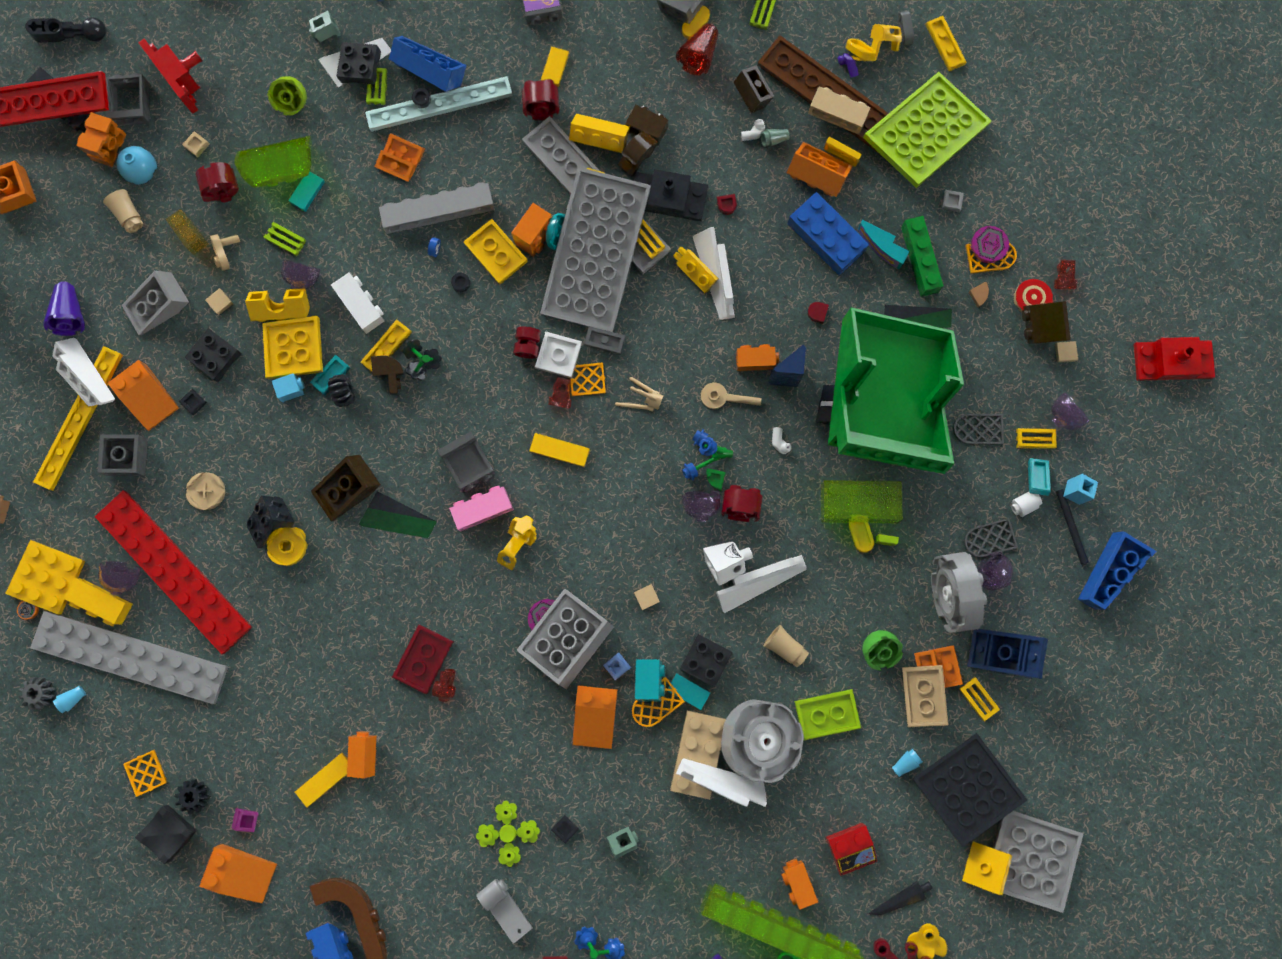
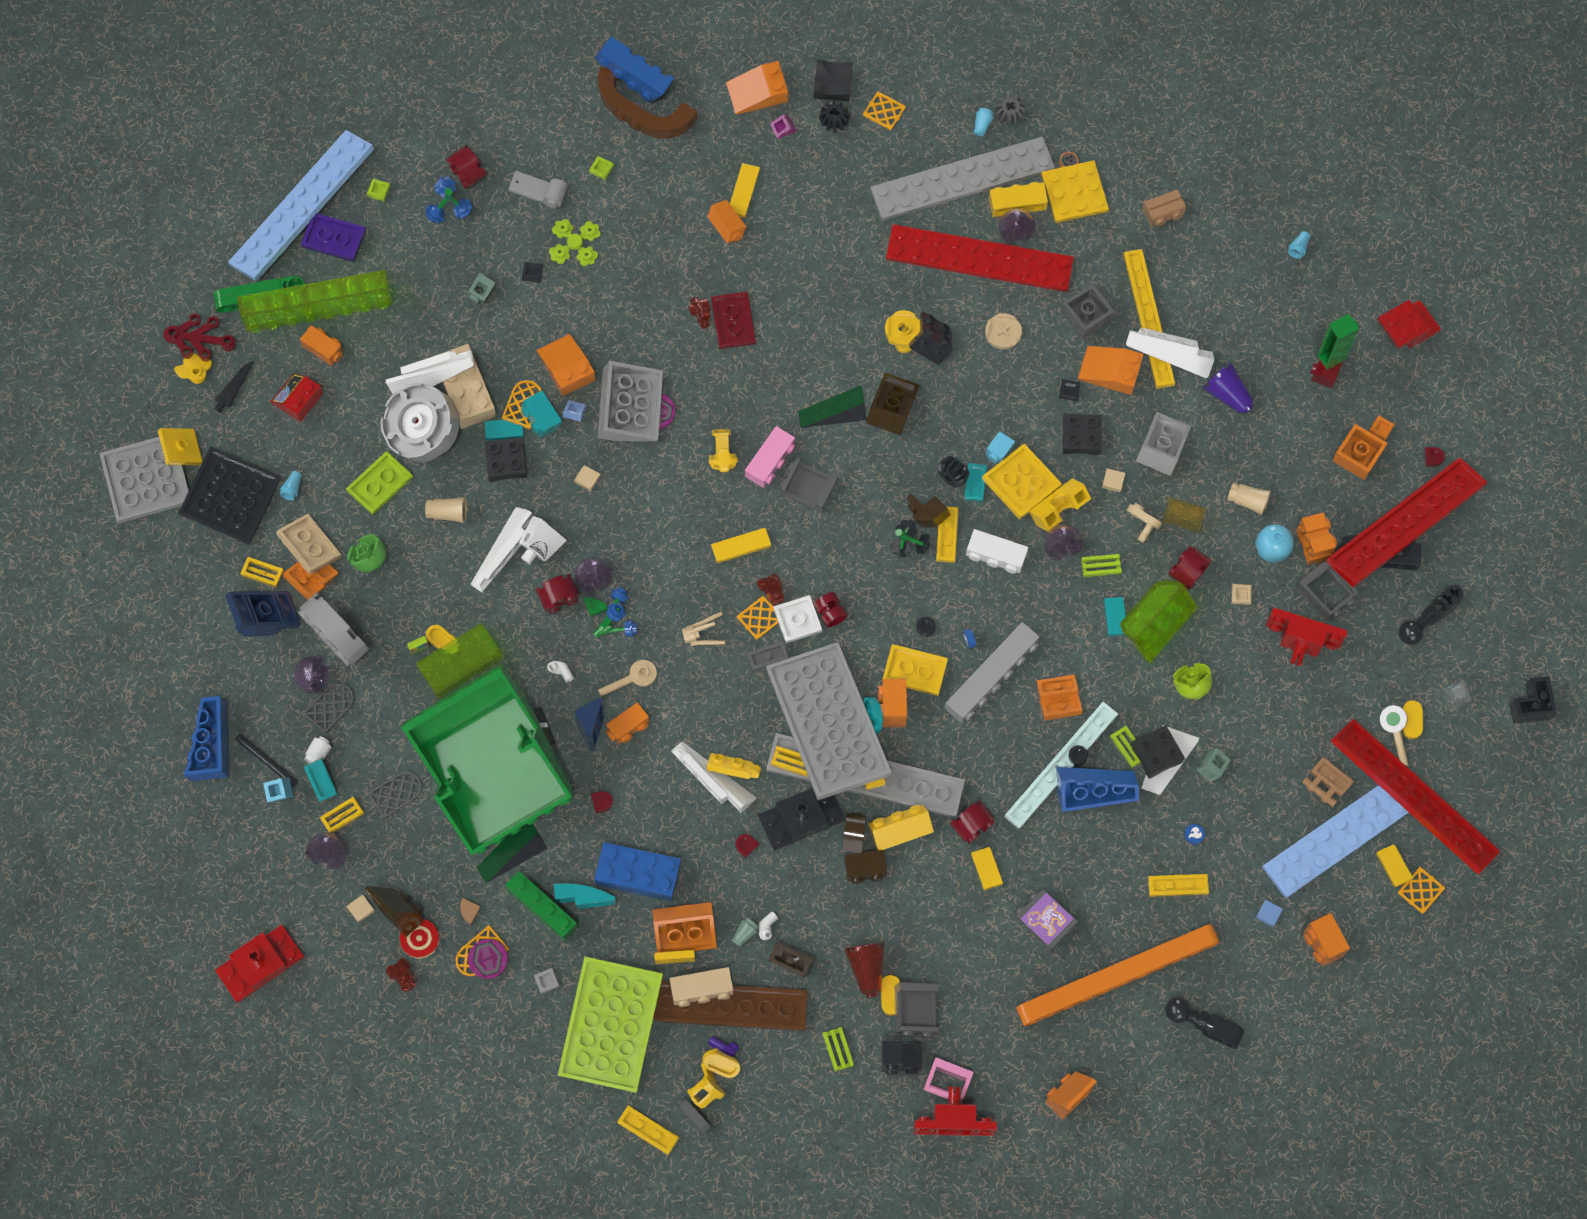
camera: 140 degrees right, 10 degrees down
none -> lime tile [589,156,614,180]

